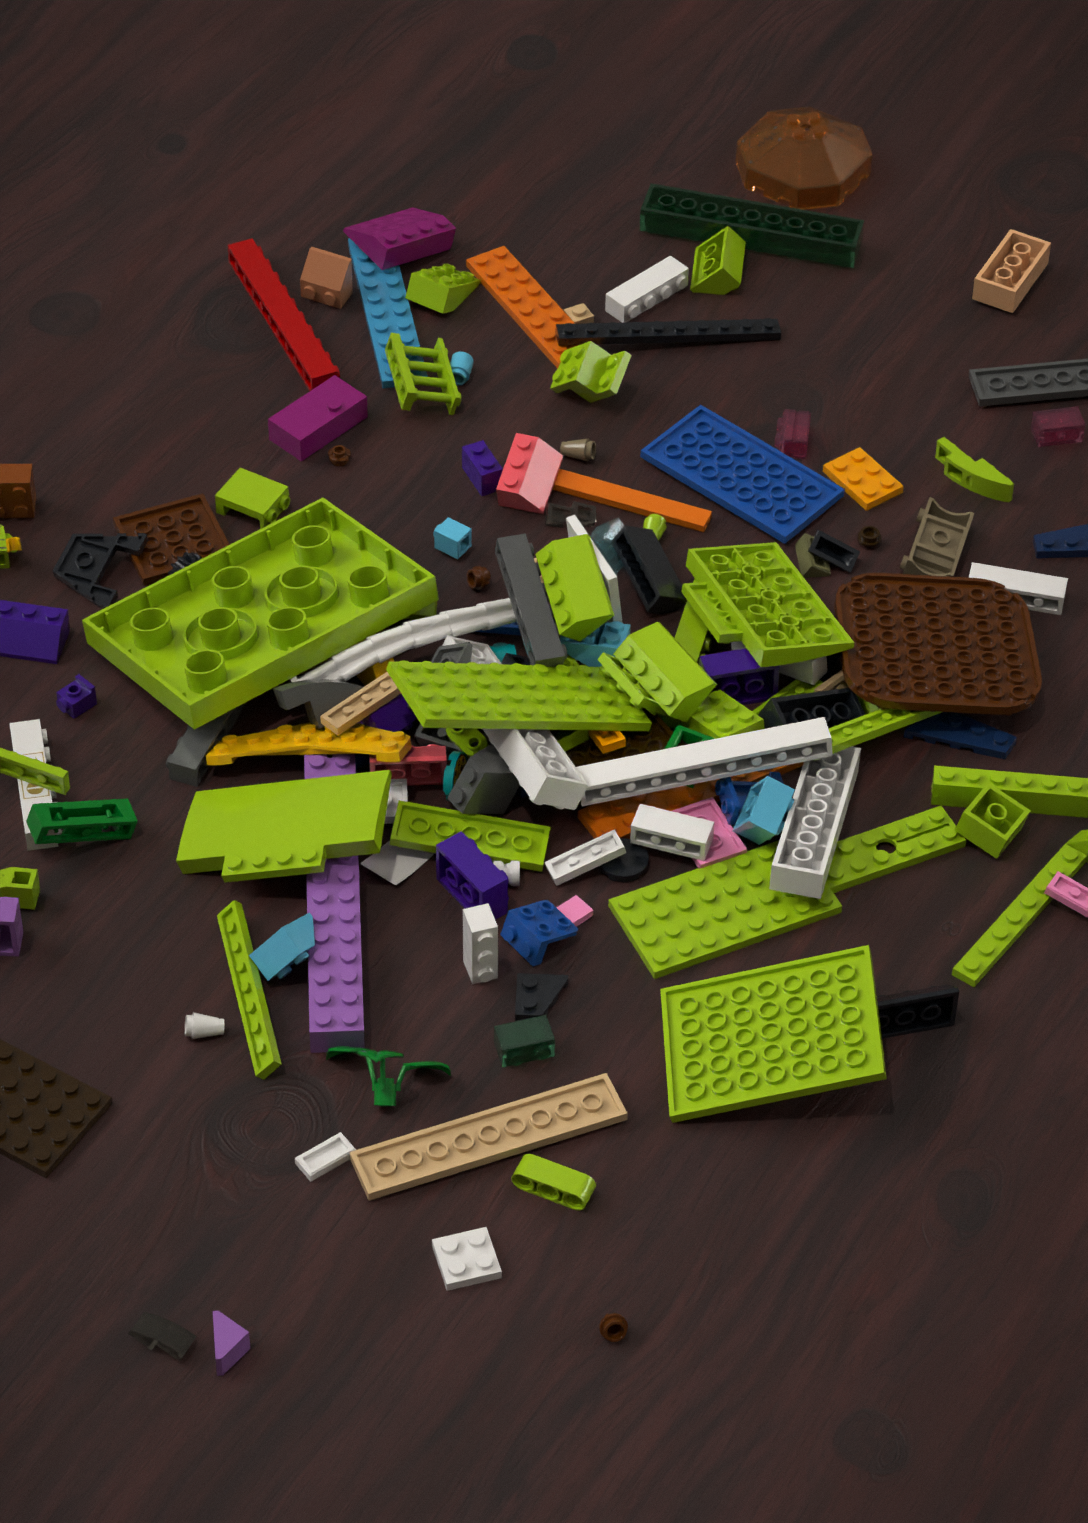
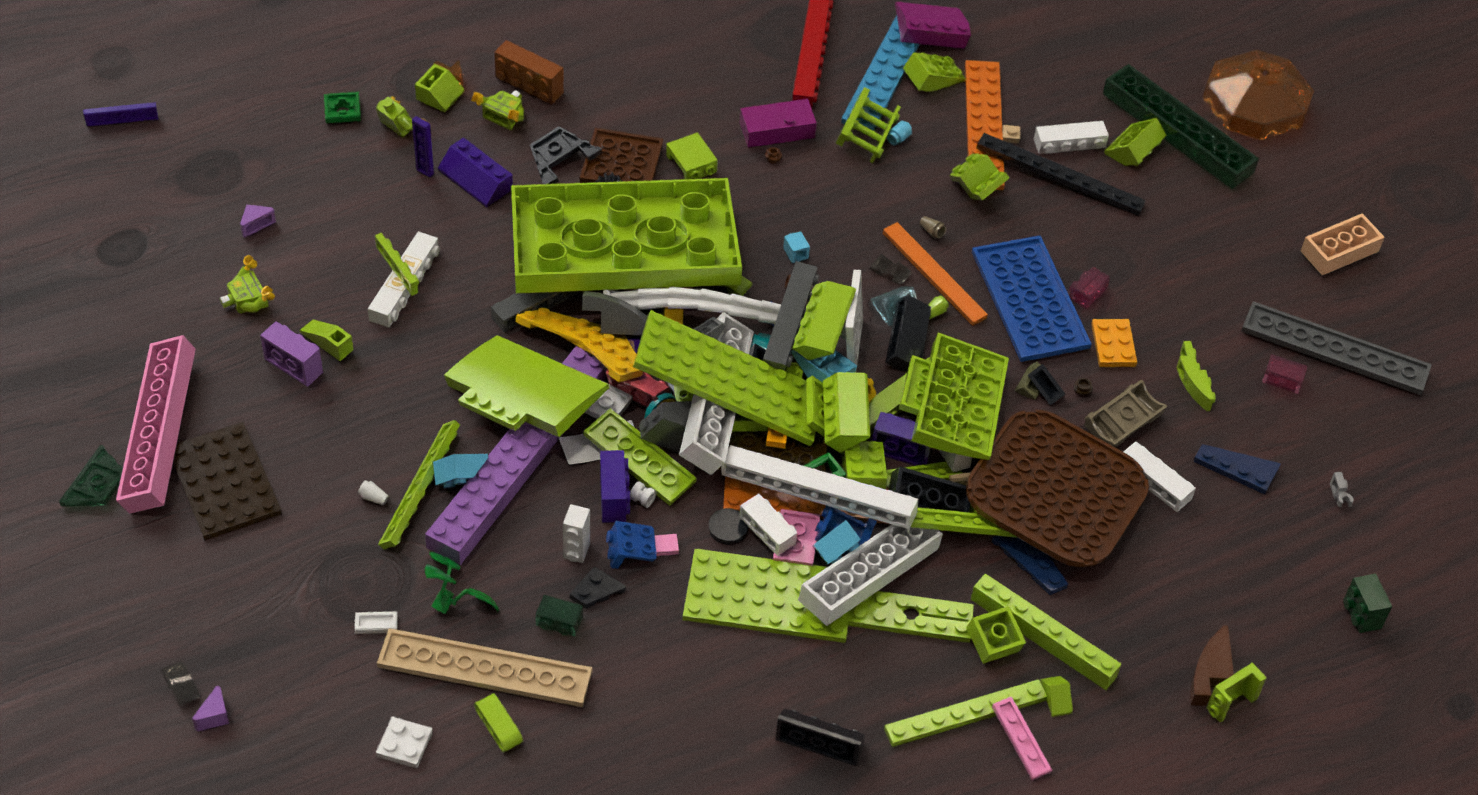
camera: 30 degrees right, 5 degrees up
green brick [26,799,138,844] -> none
dark purple brick [56,674,97,719] -> none
nougat slope [300,247,353,309] -> none
tan plate [320,672,401,735] -> none
dark purple brick [462,440,503,496] -> none
coral slope [496,433,563,514] -> none
white plate [545,829,626,886] -> none
lime plate [660,945,887,1123] -> none

